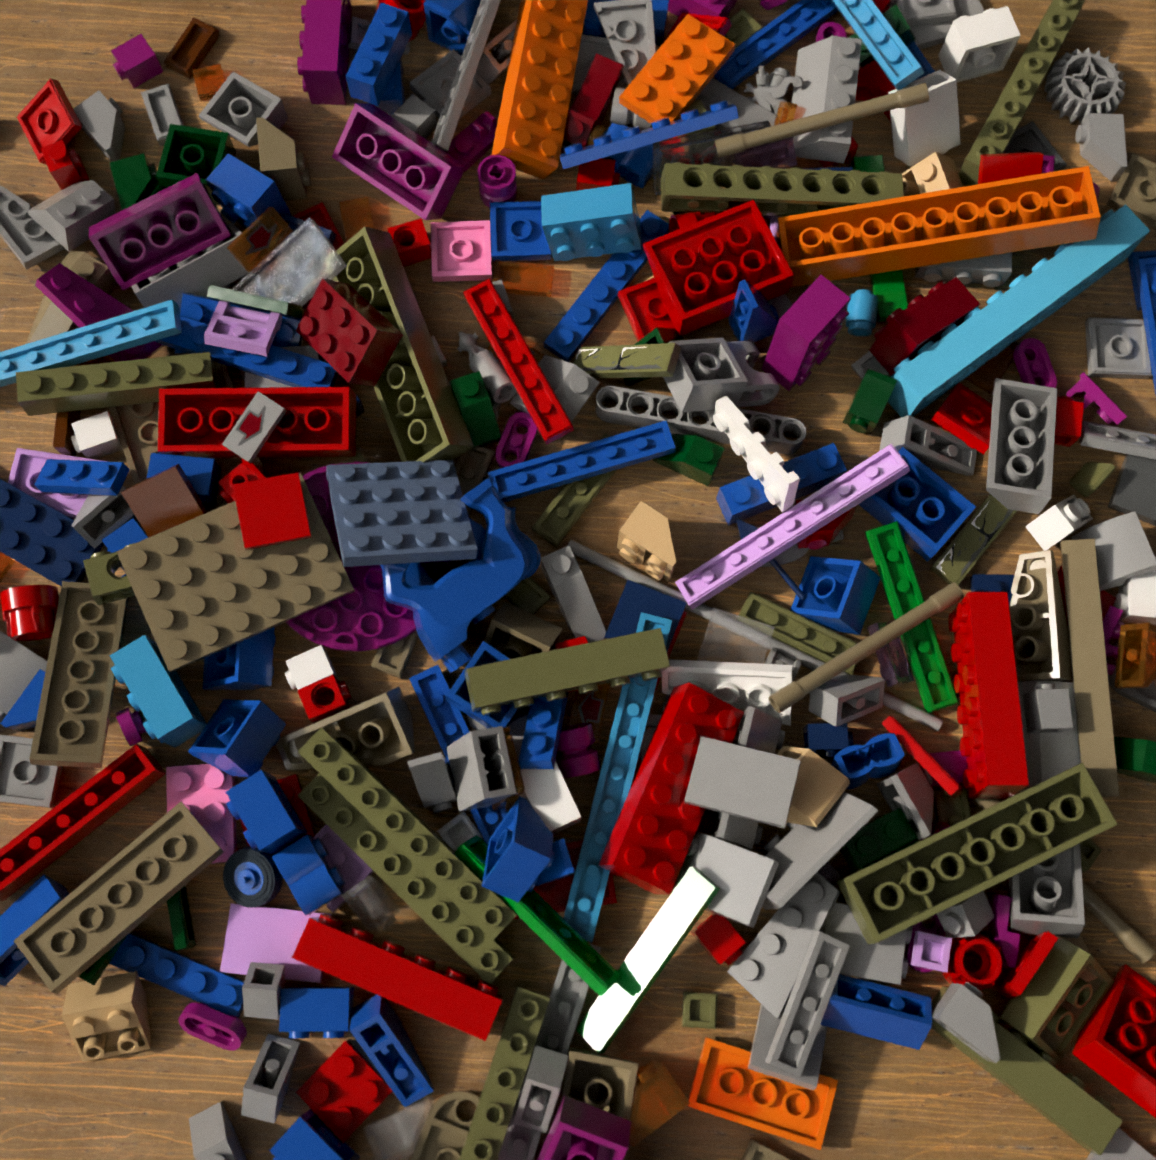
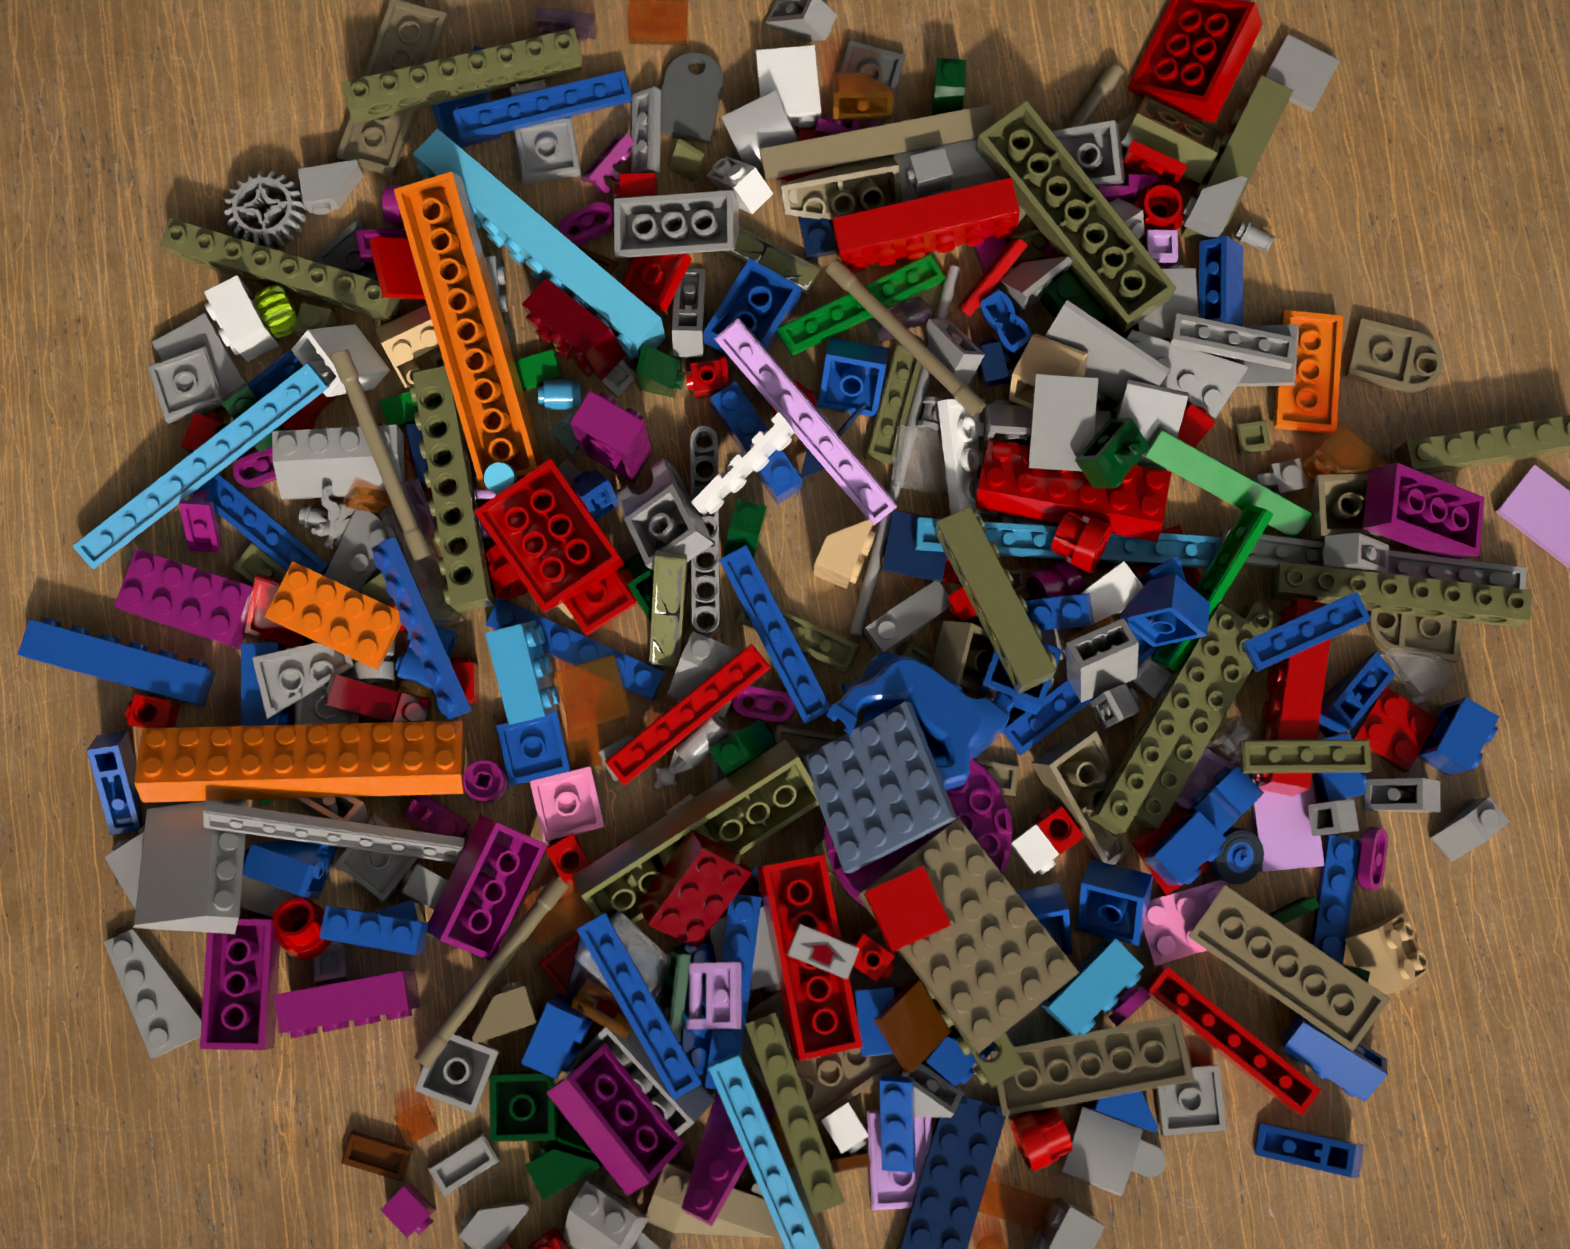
camera: 100 degrees left, 5 degrees up
none -> lime gear [255,284,298,338]
none -> olive brick [293,303,339,338]
none -> dark tan piece [413,876,568,1069]
none -> medium azure tile [484,462,517,493]
none -> clear orange tile [554,655,632,732]
none -> blue plate [577,912,702,1100]
none -> red brick [686,357,730,399]
none -> red piece [1051,511,1113,573]
none -> dark green brick [1075,418,1149,489]
none -> light grey pin [1234,221,1275,253]
none -> olive tile [1239,739,1372,773]
none -> blue plate [1241,591,1372,672]
none -> light grey plate [1253,458,1308,495]

